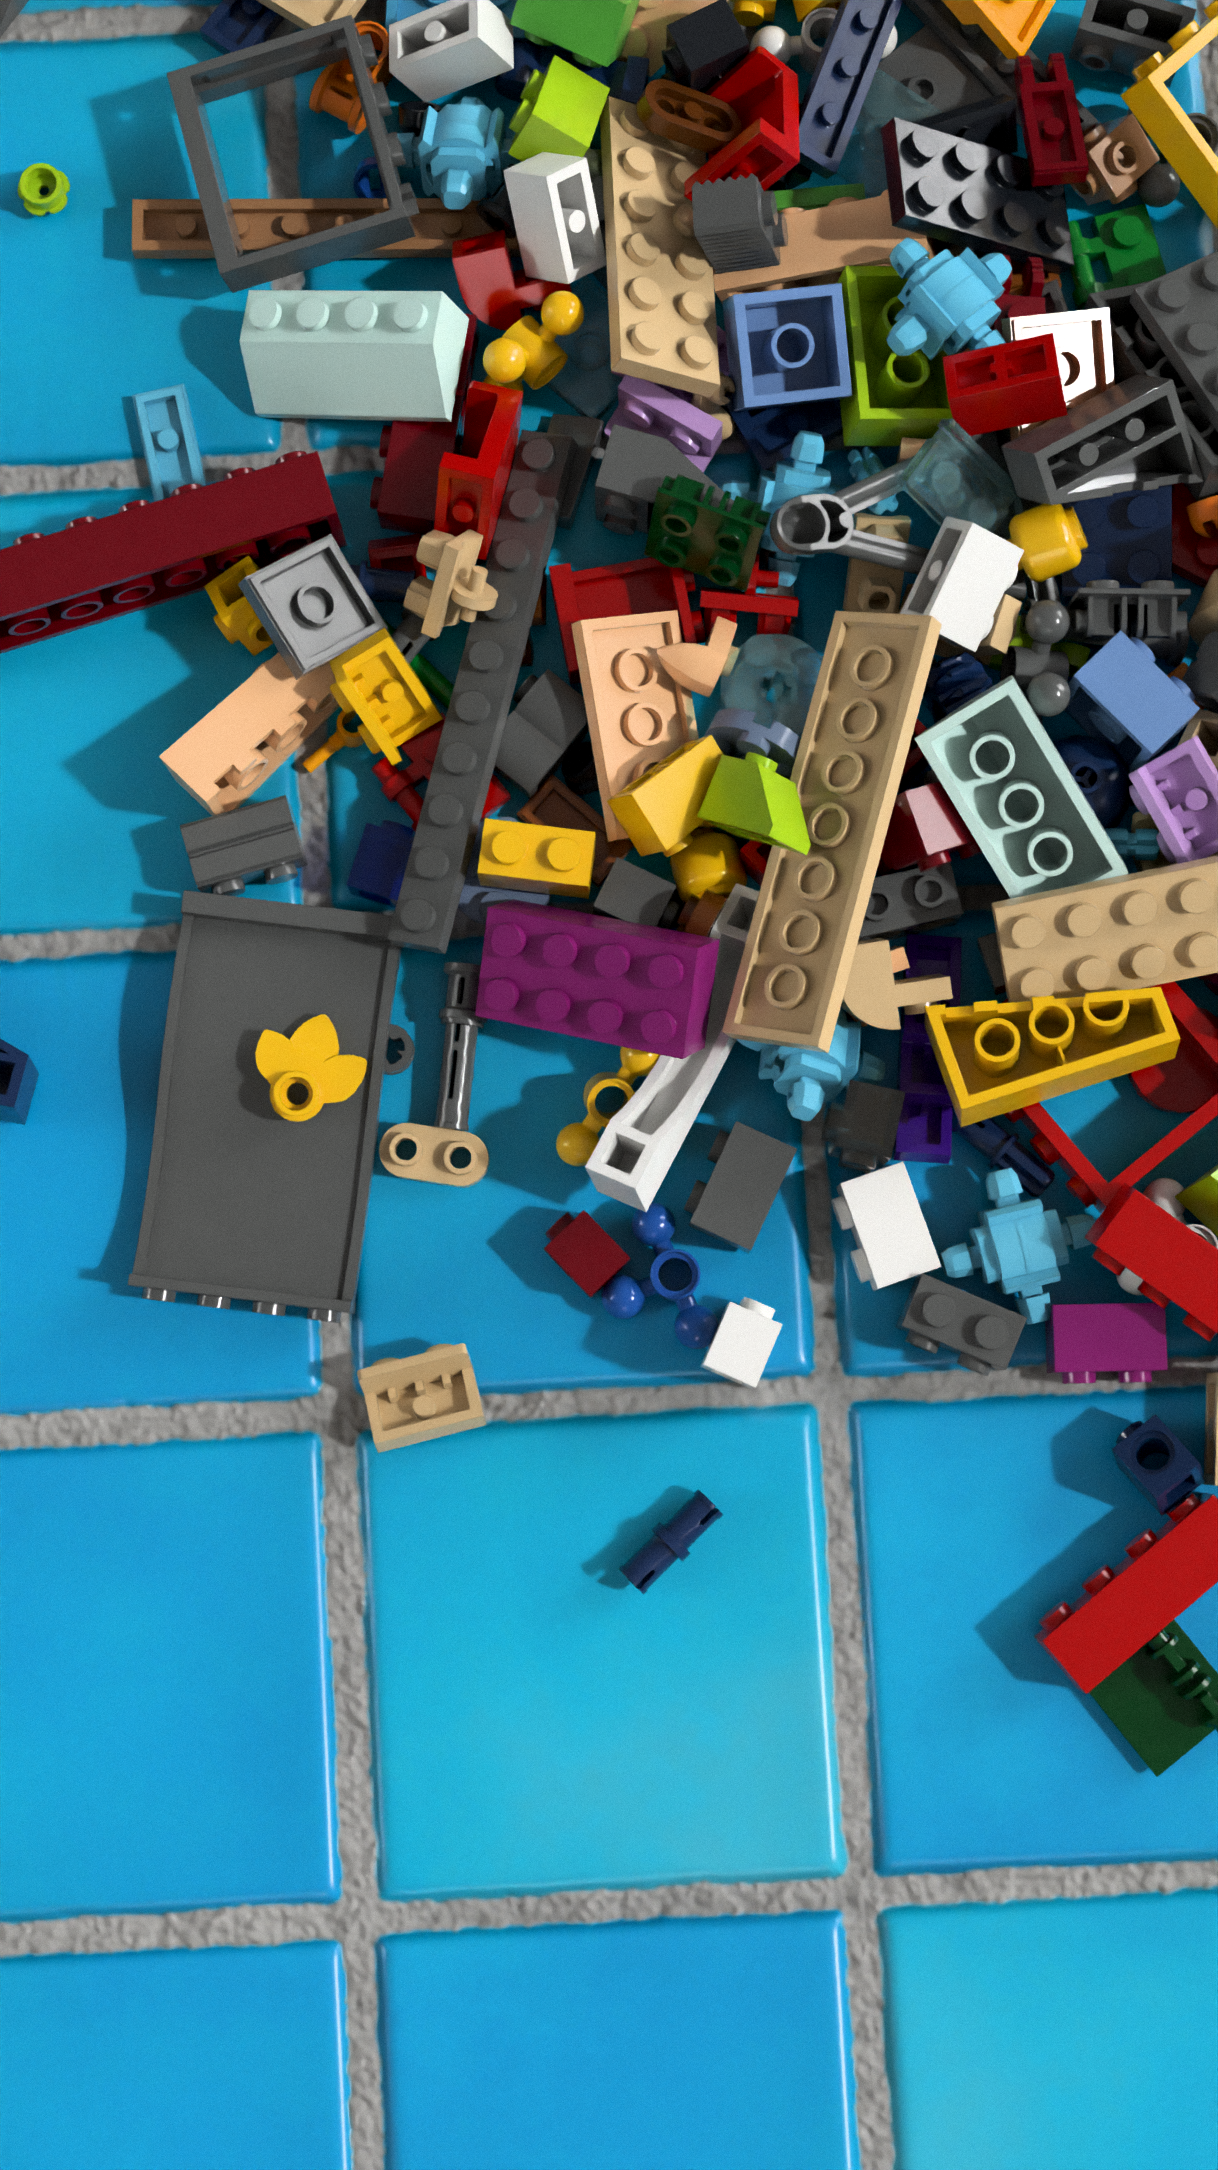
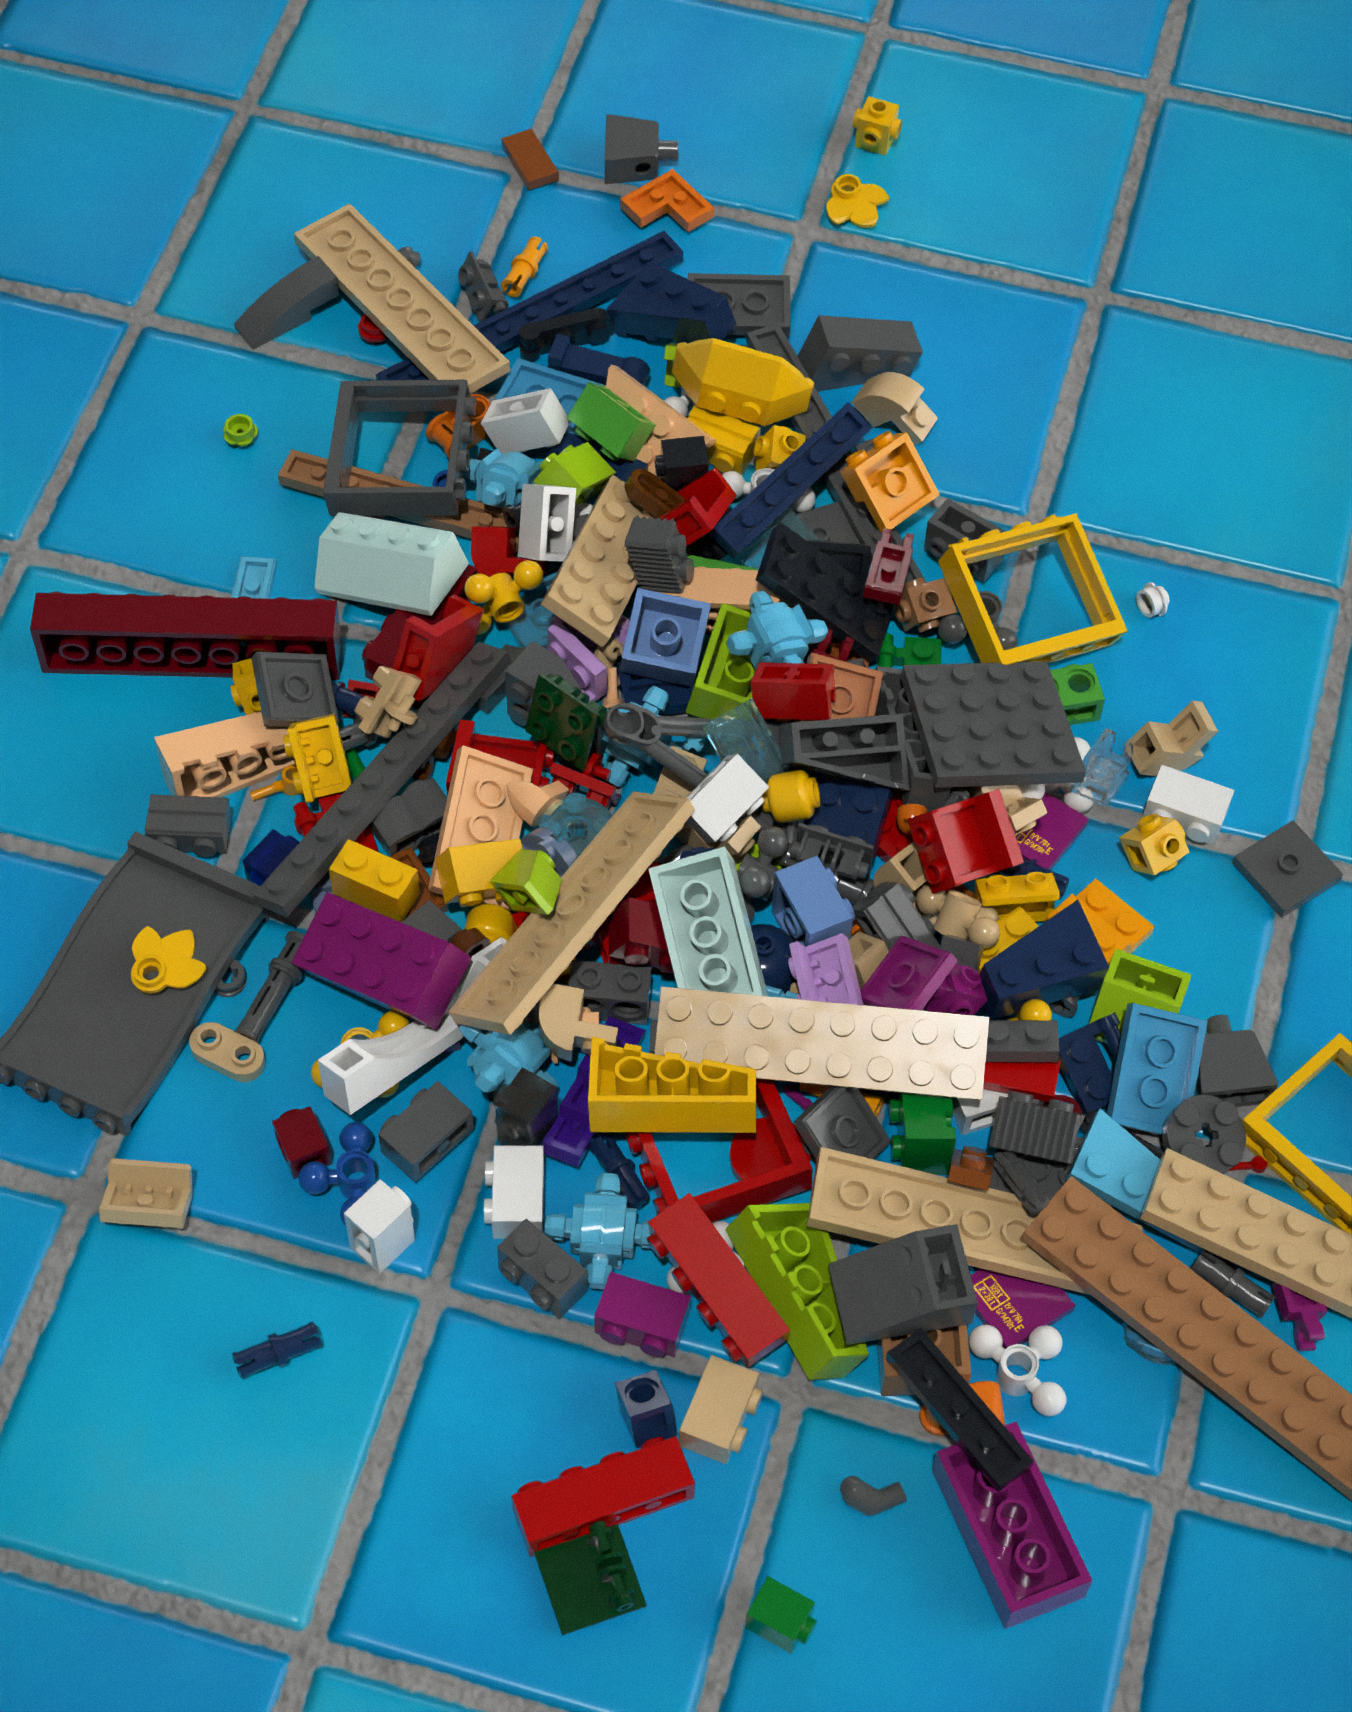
camera: 15 degrees right, 25 degrees down
none -> light nougat hand [602,667,623,709]

